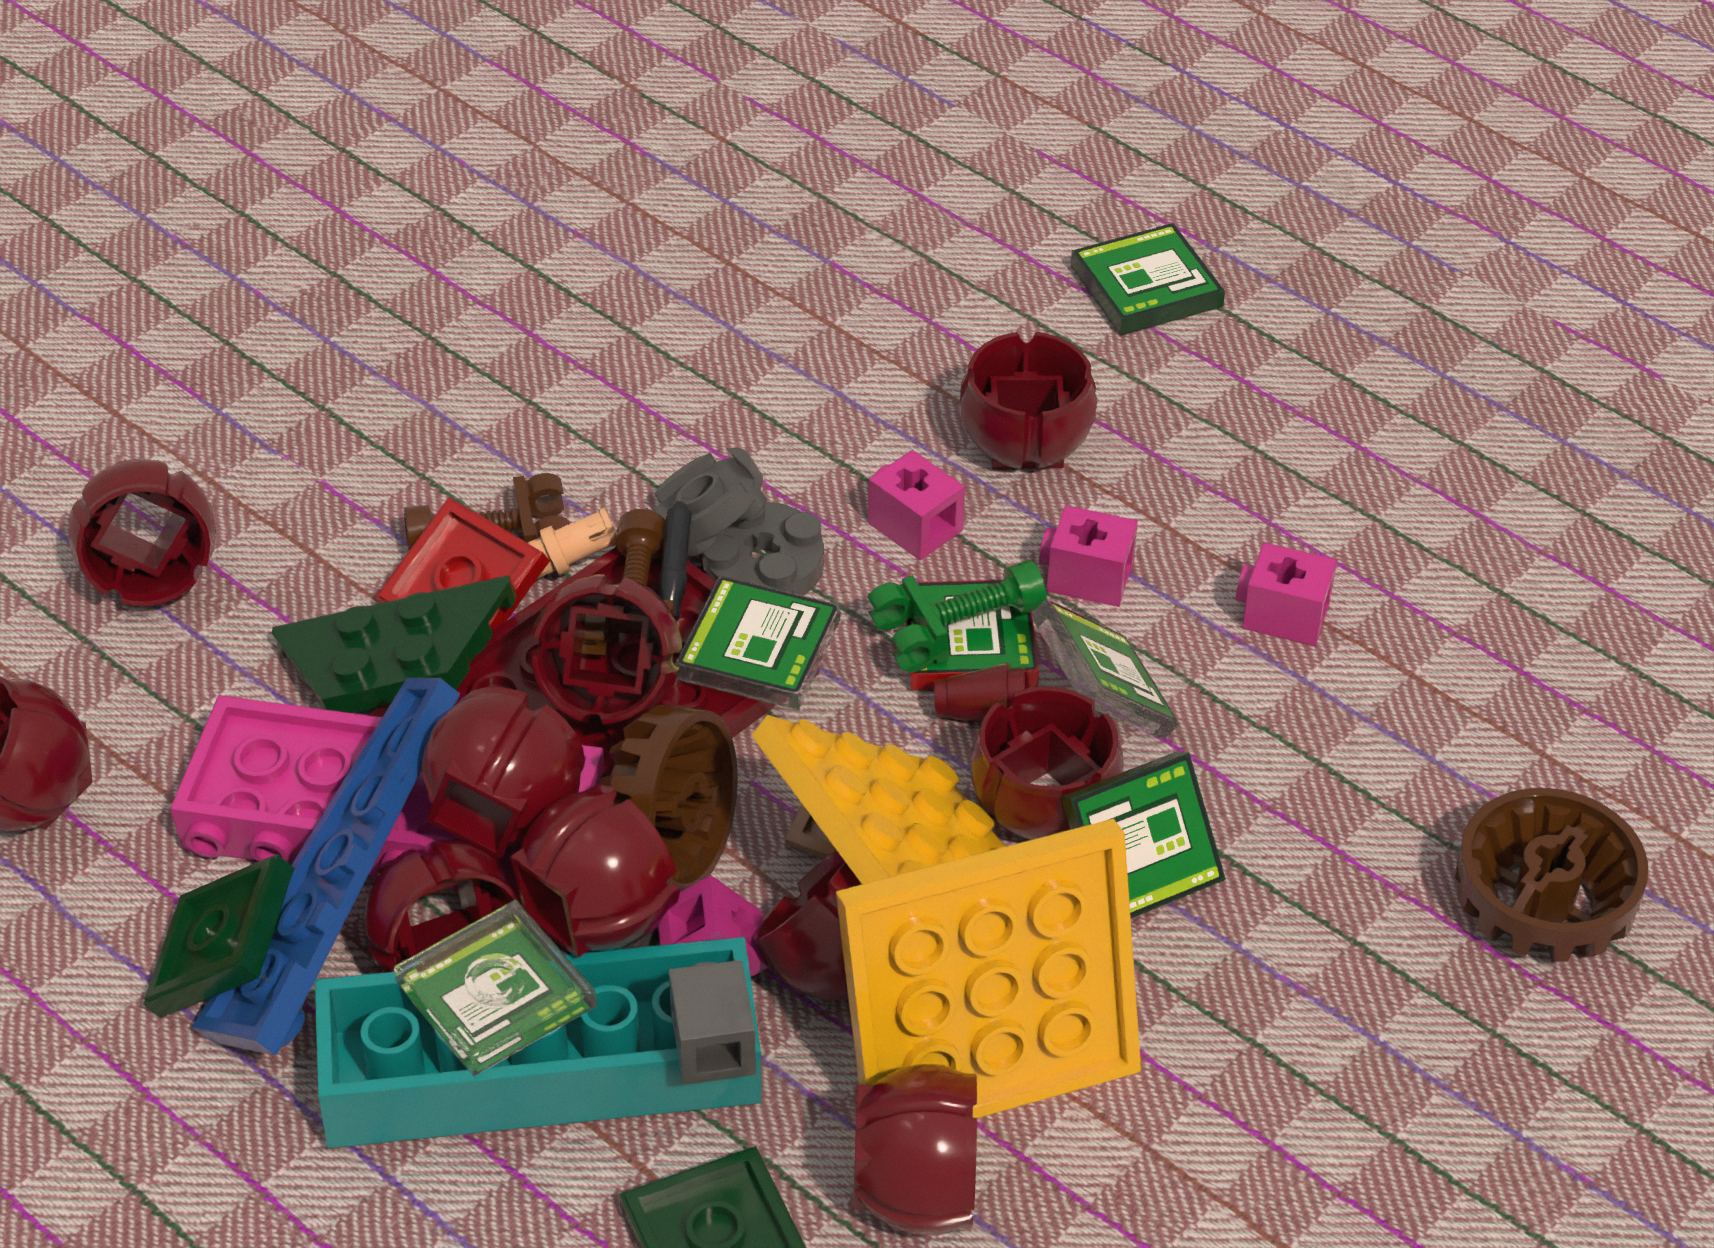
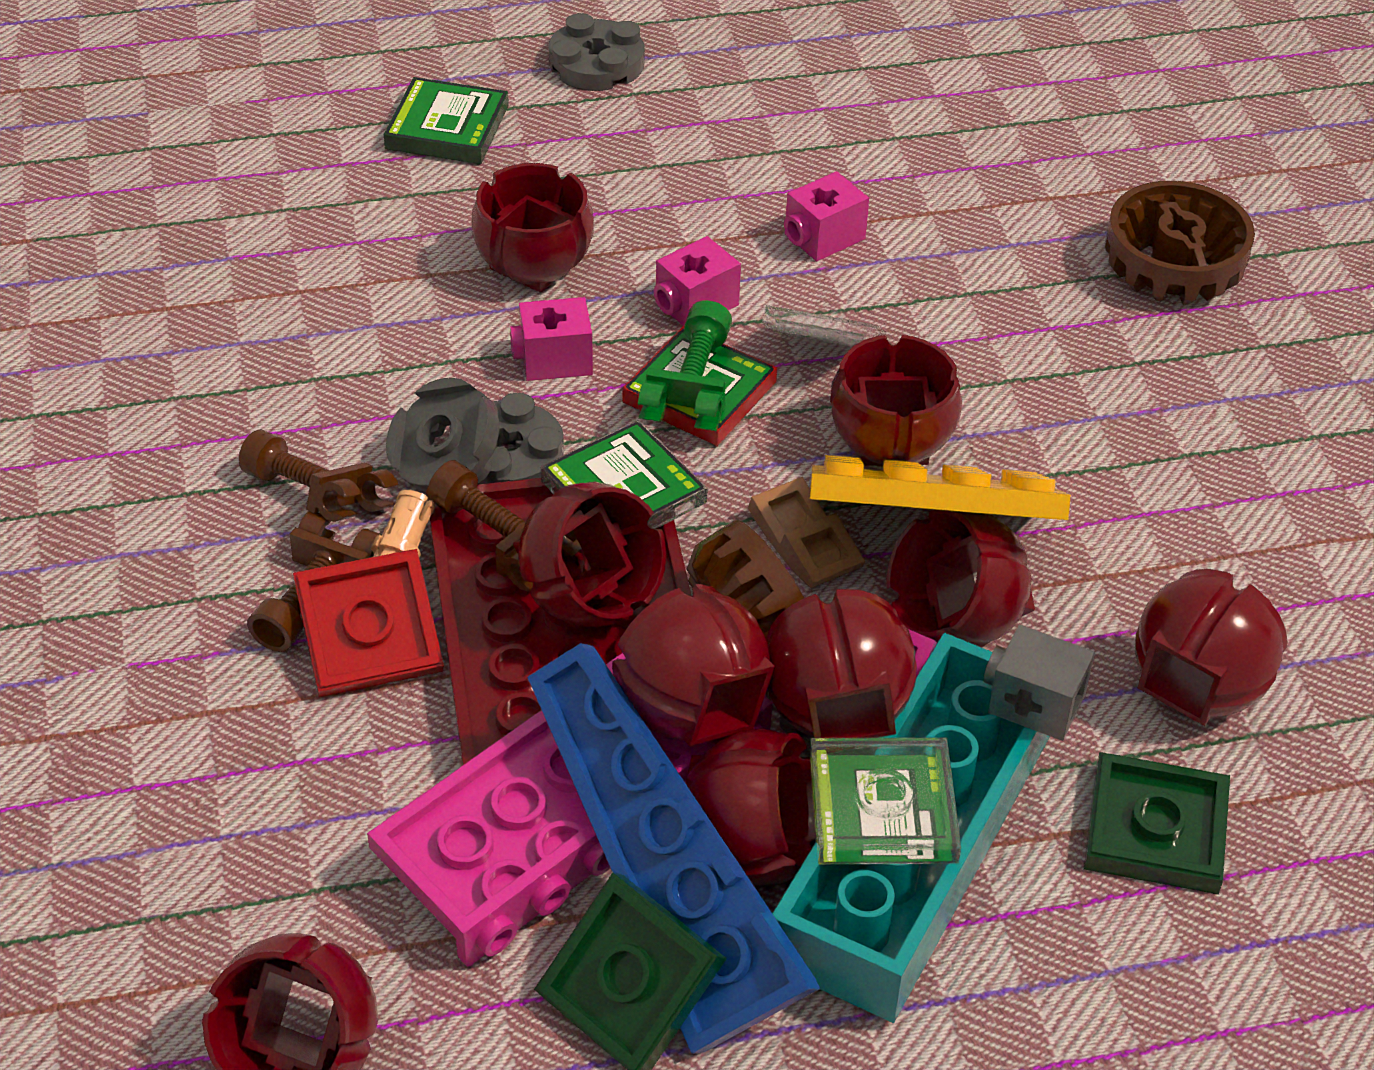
camera: 55 degrees left, 0 degrees up
dark red piece [68,459,216,606] -> none
dark green wing [272,575,516,713] -> none
black piece [658,500,692,621] -> none
yellow plate [836,819,1141,1118] -> none
dark red cone [934,662,1030,723] -> none
tile [1061,751,1226,918] -> none
none -> reddish brown bar [239,429,399,522]
none -> dark grey plate [548,13,645,91]

